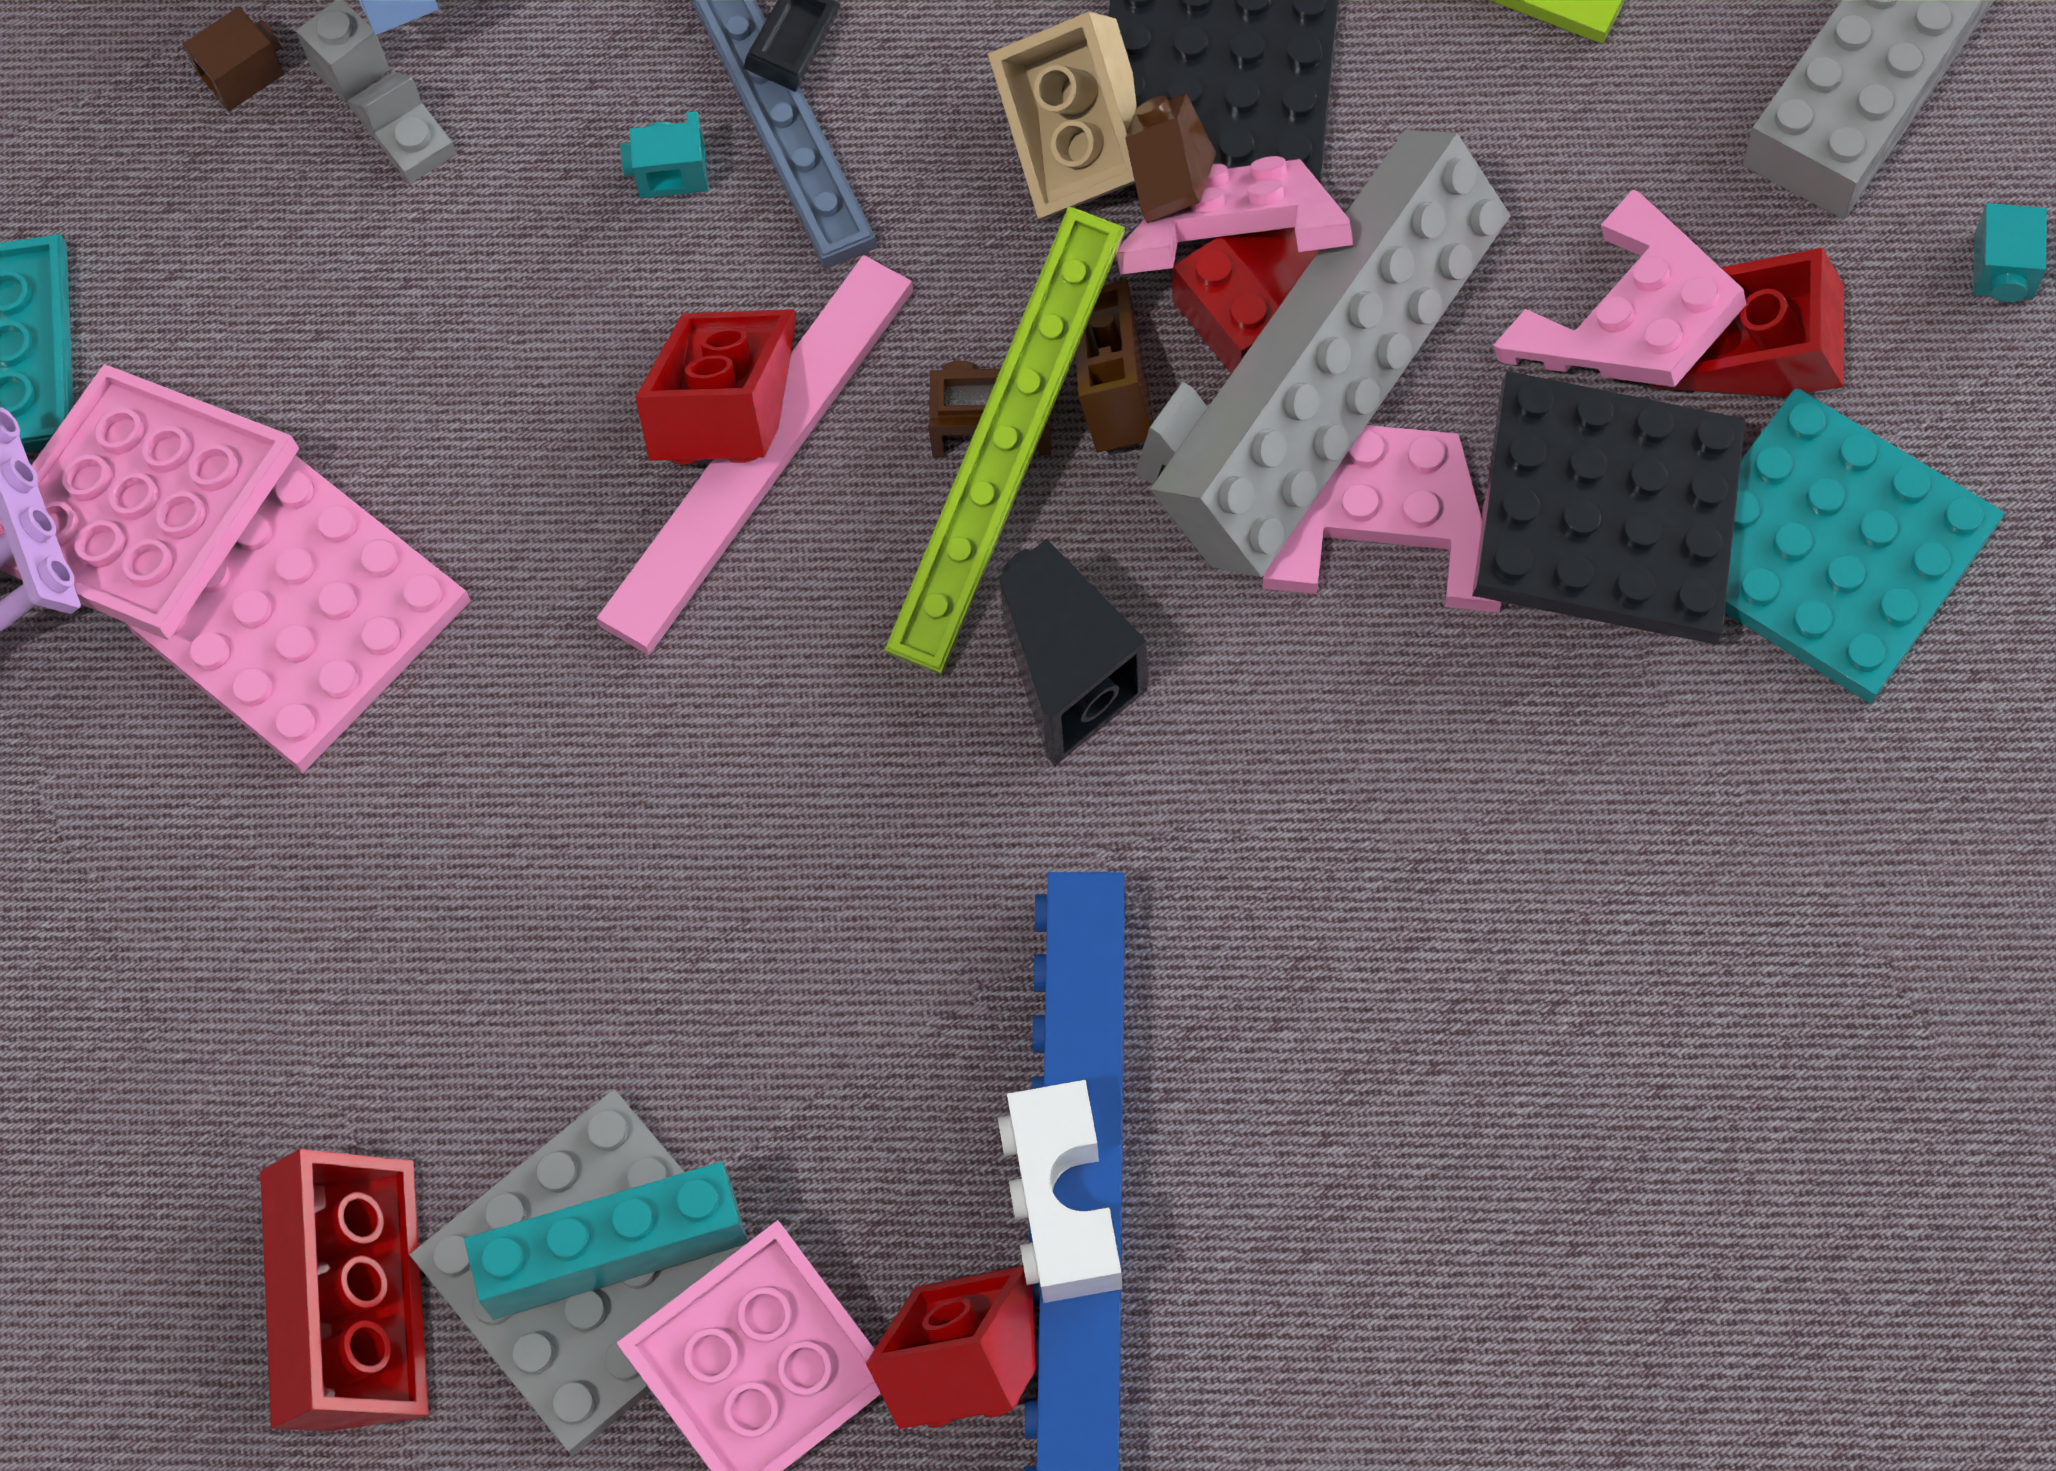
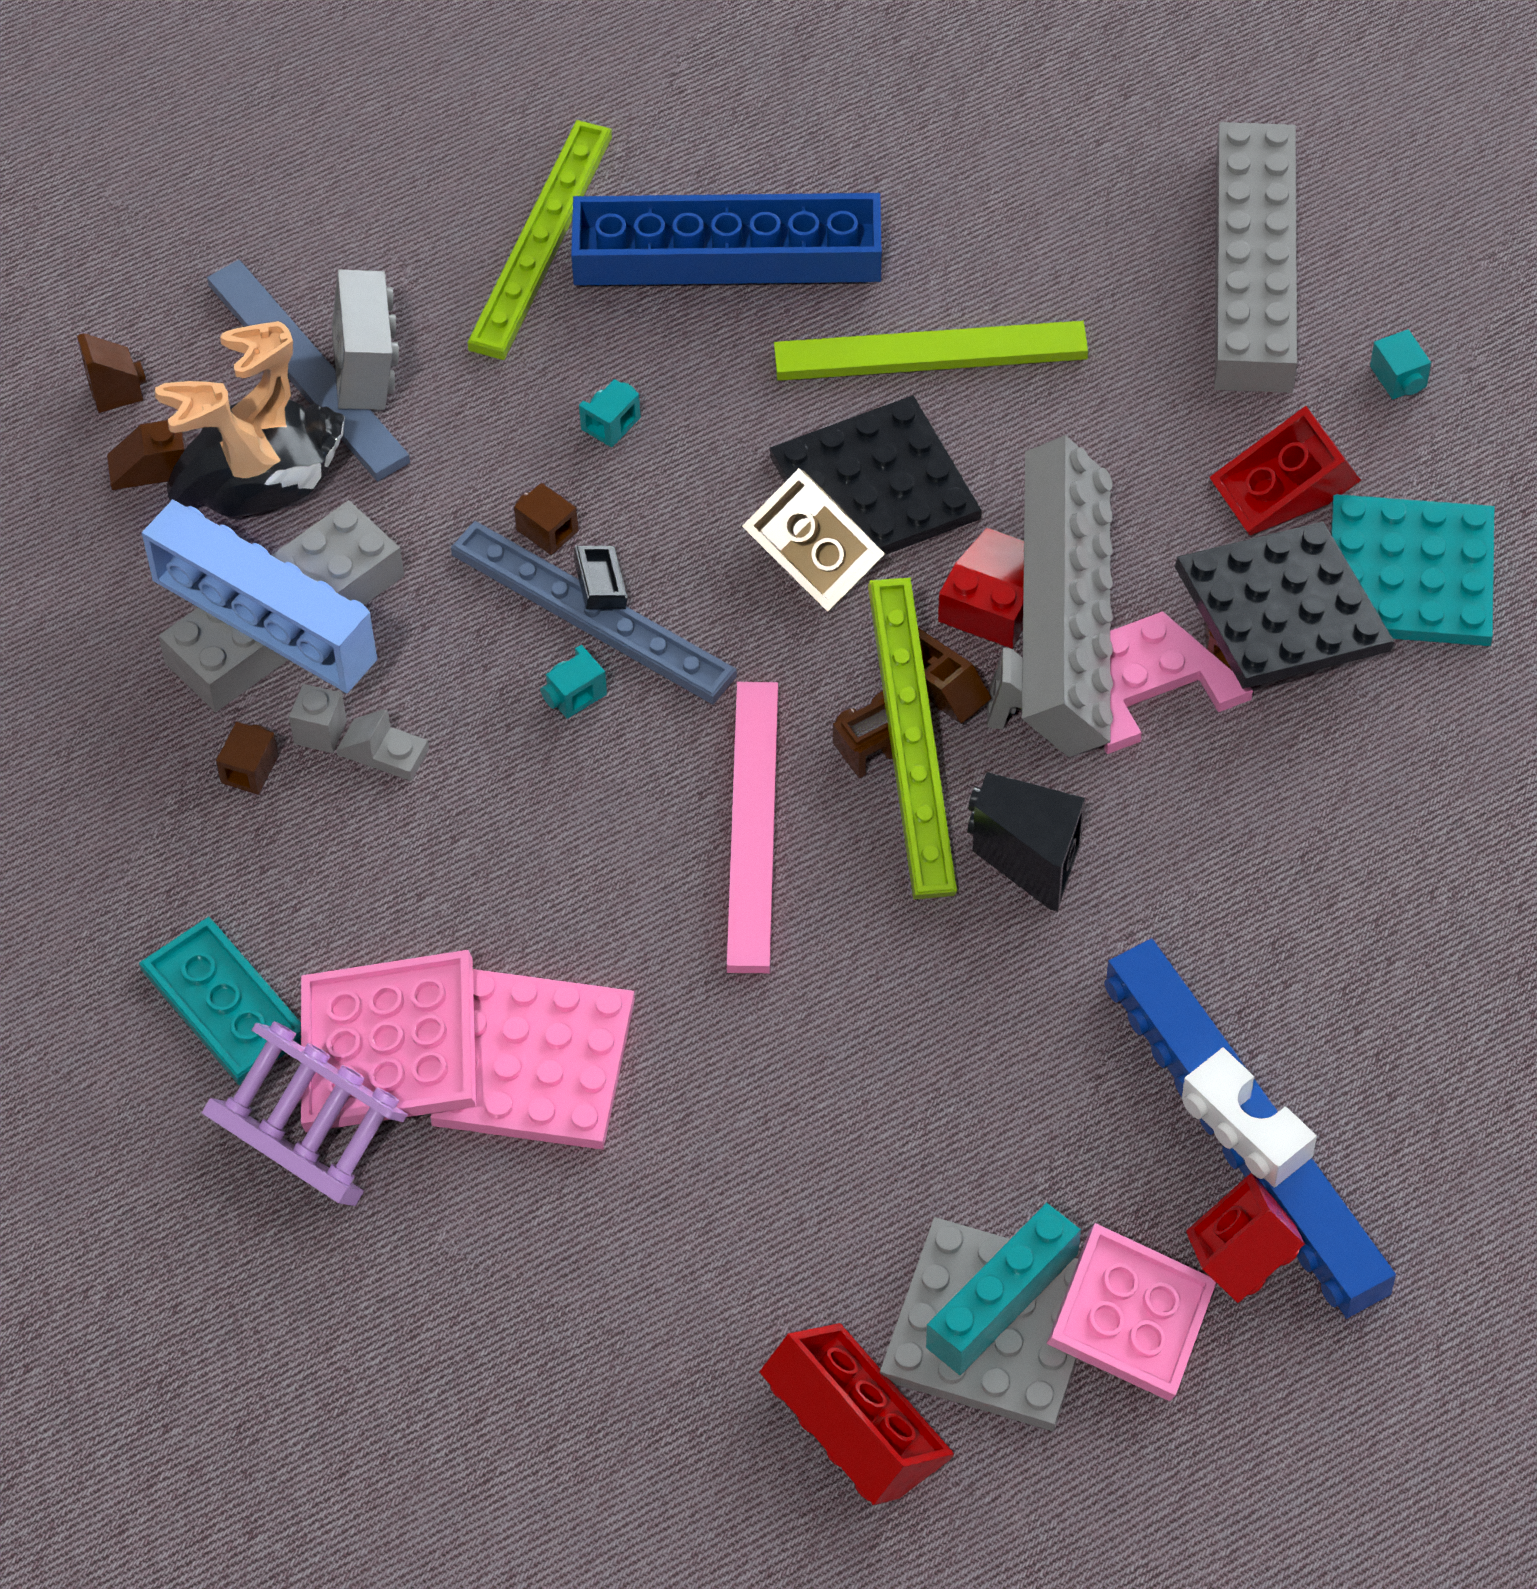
camera: 35 degrees left, 10 degrees down
red slope [635,309,796,465] -> none
bright pink wing [1116,156,1353,275] -> none
reddish brown slope [1125,93,1216,223] -> none
bright pink wing [1493,189,1746,387] -> none

